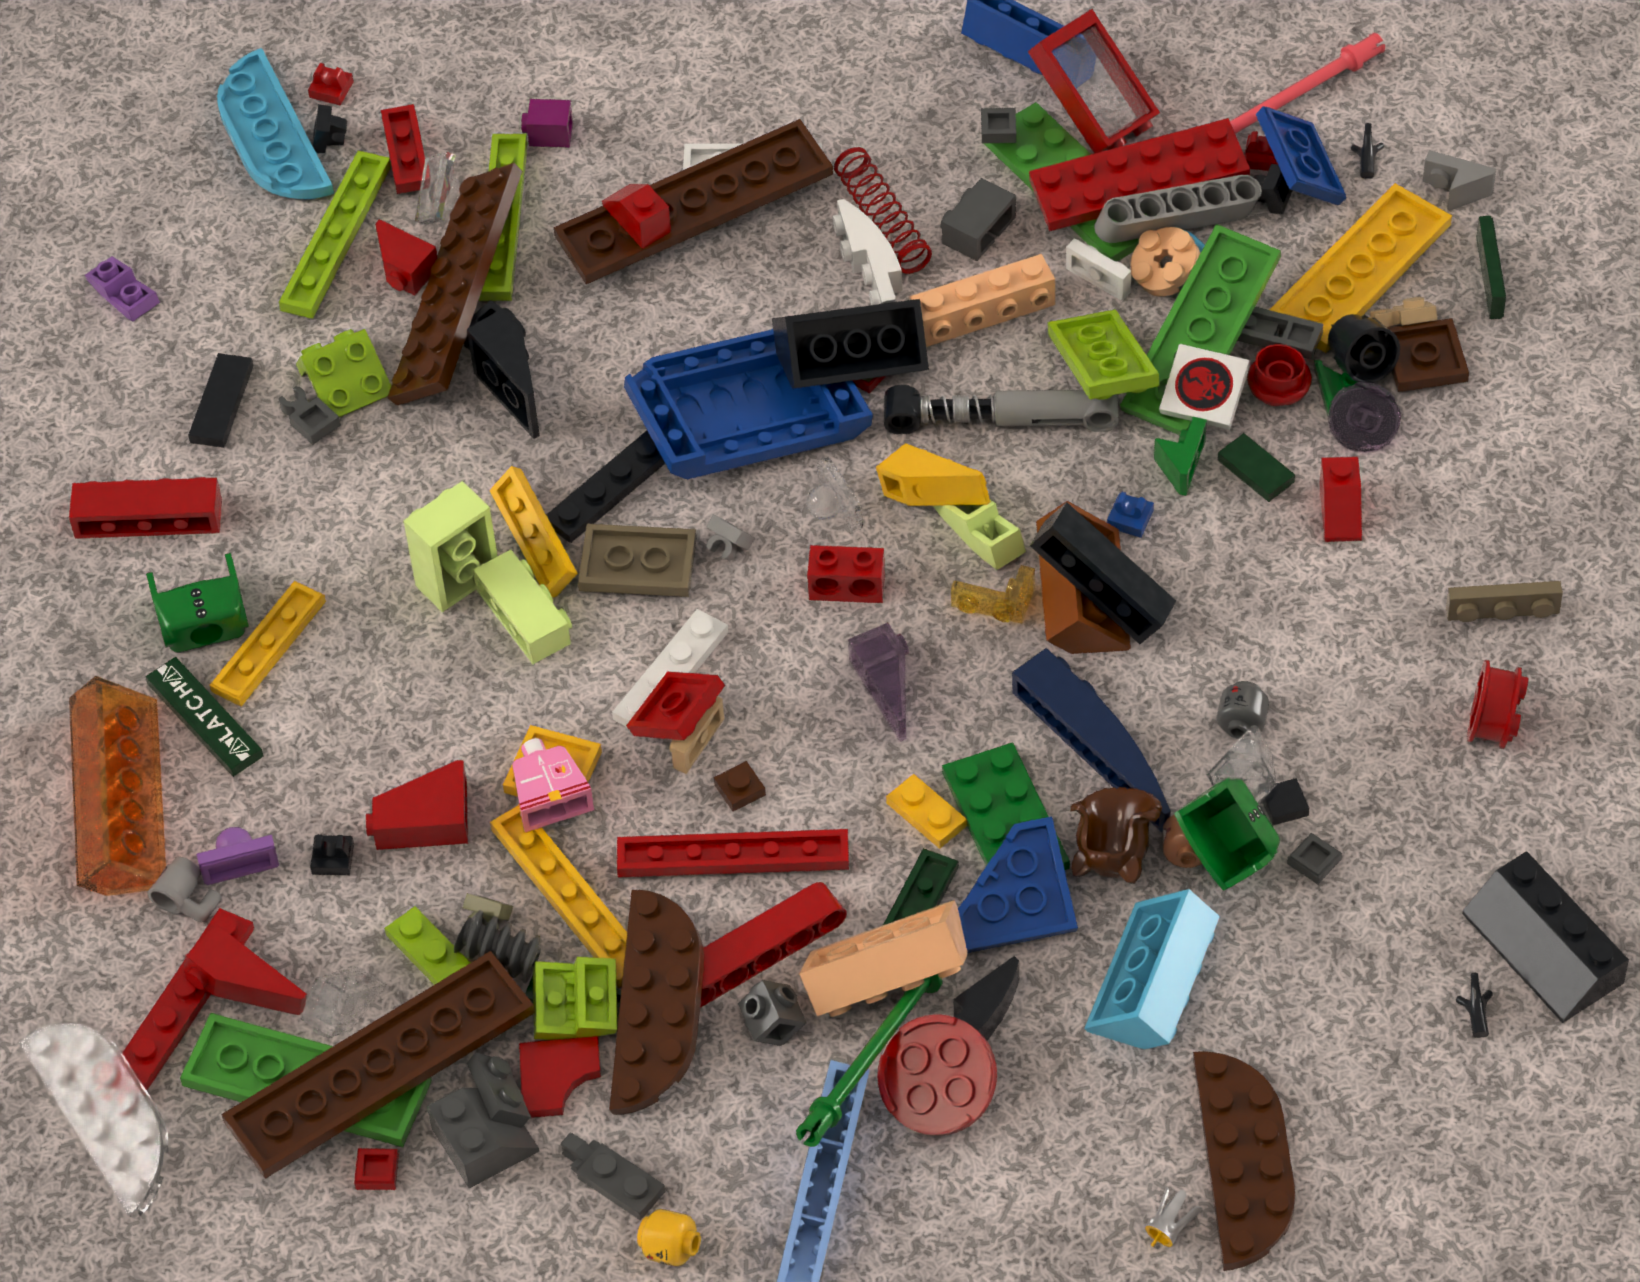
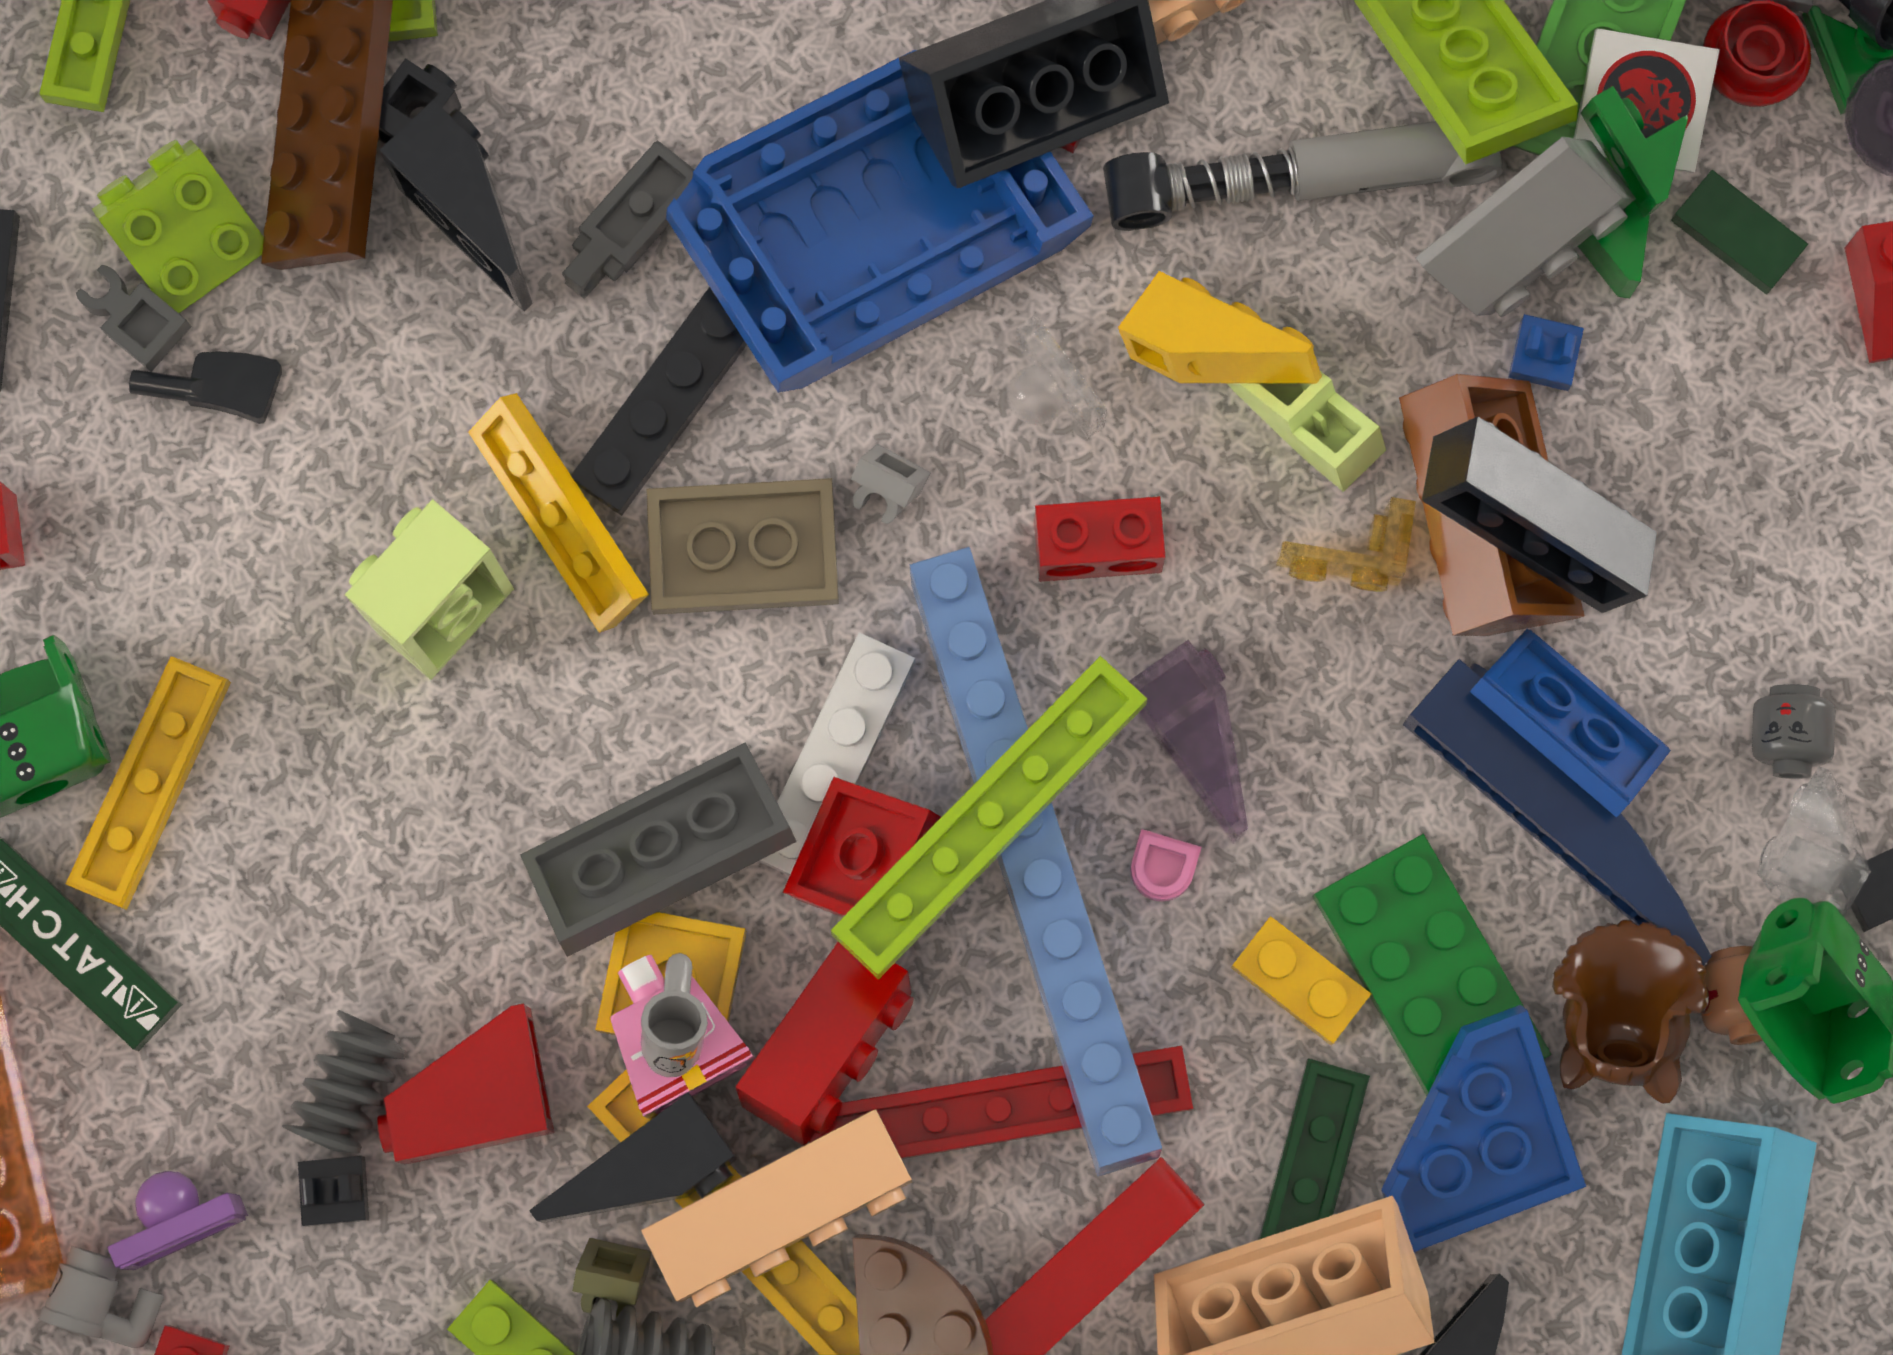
camera: 10 degrees left, 25 degrees up
yellowish green brick [473,550,572,664] -> none
reddish brown plate [713,761,766,812] -> none
none -> black piece [129,351,282,424]
none -> dark grey piece [282,1010,407,1153]
none -> dark grey plate [520,742,797,957]
none -> black slope [529,1093,738,1223]
none -> dark grey hinge [562,140,695,299]
none -> light grey piece [641,953,708,1077]
none -> light nougat brick [641,1109,912,1308]
none -> red brick [735,942,914,1146]
none -> lime plate [831,656,1147,980]
none -> medium blue brick [909,547,1162,1177]
none -> bright pink tile [1130,829,1202,902]
none -> light grey slope [1415,137,1636,317]
none -> blue tile [1470,628,1671,818]
none -> green slope [1580,86,1688,217]

